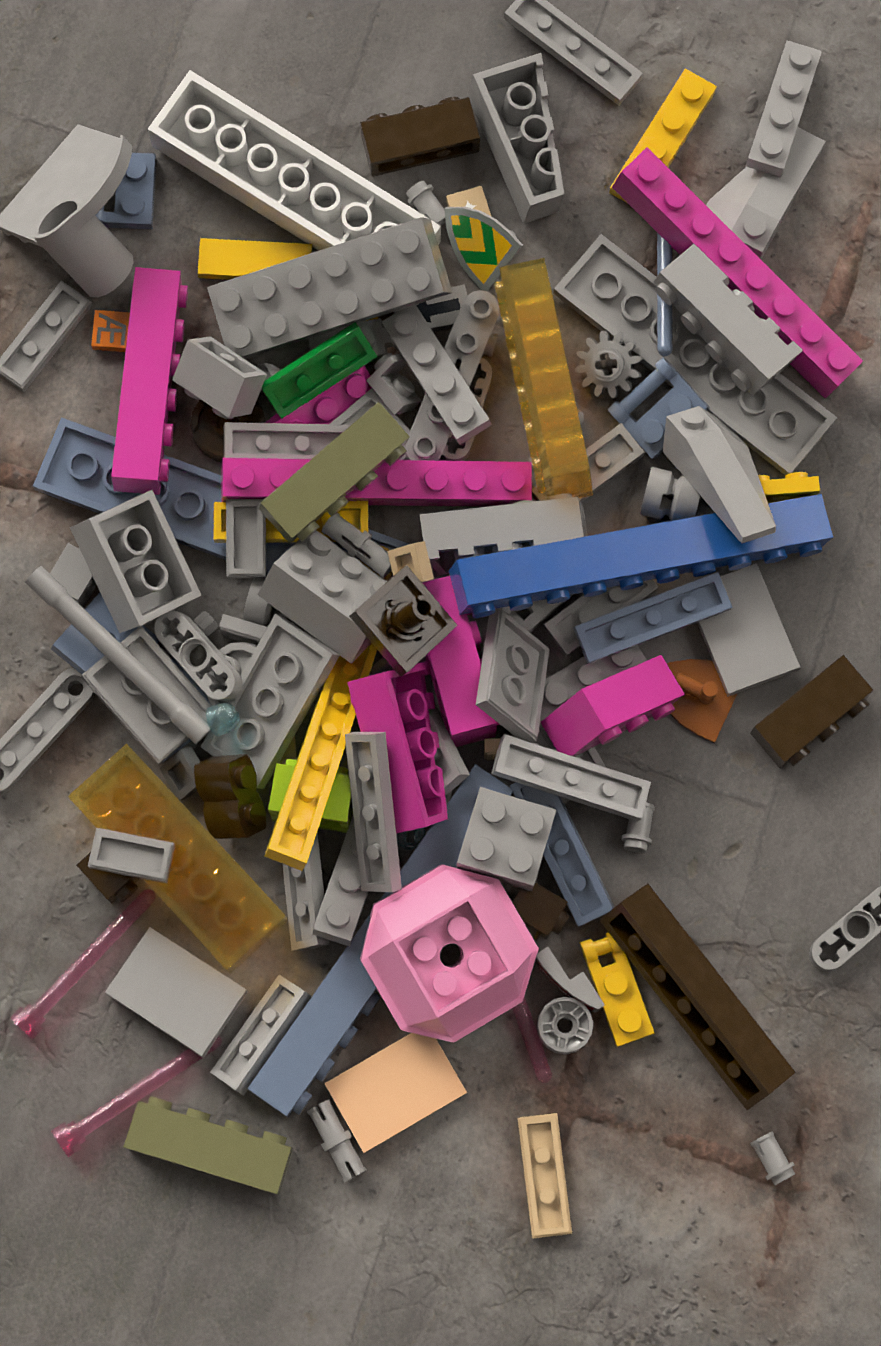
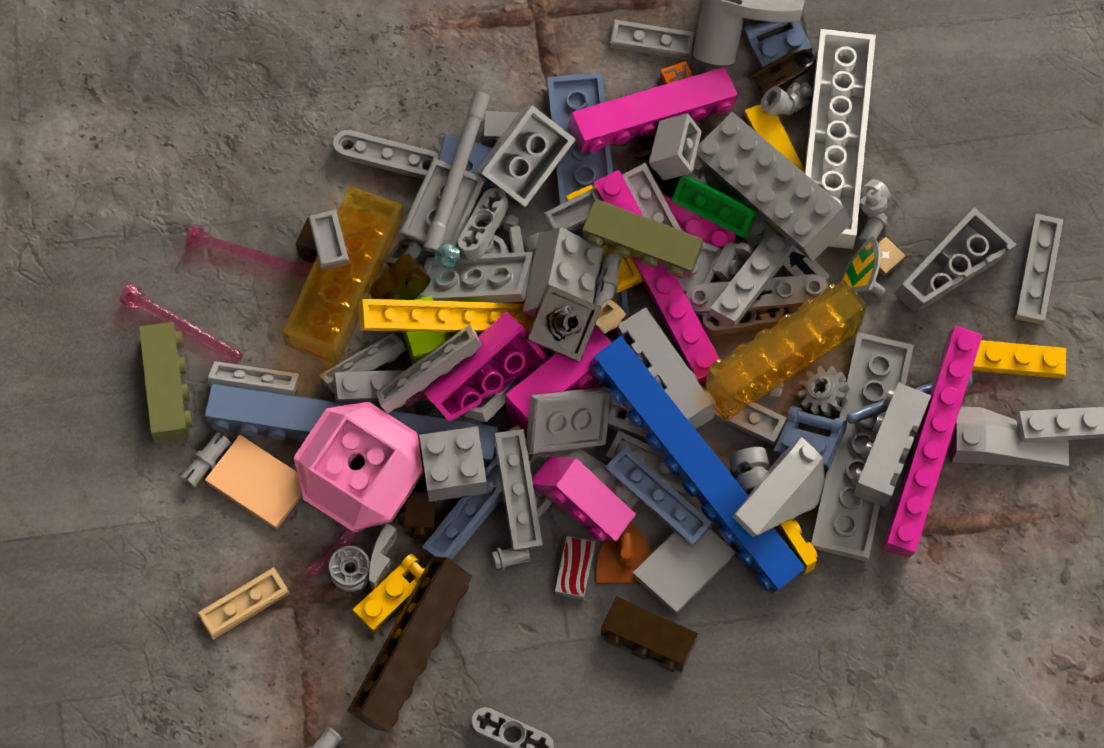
camera: 65 degrees right, 10 degrees down
light grey tile [105,927,248,1058] -> none
dark brown brick [360,97,480,177] -> none
none -> tile [555,536,595,600]
none -> dark brown piece [748,49,816,98]
none -> light grey arm [761,83,813,116]
none -> light grey arm [859,179,891,217]

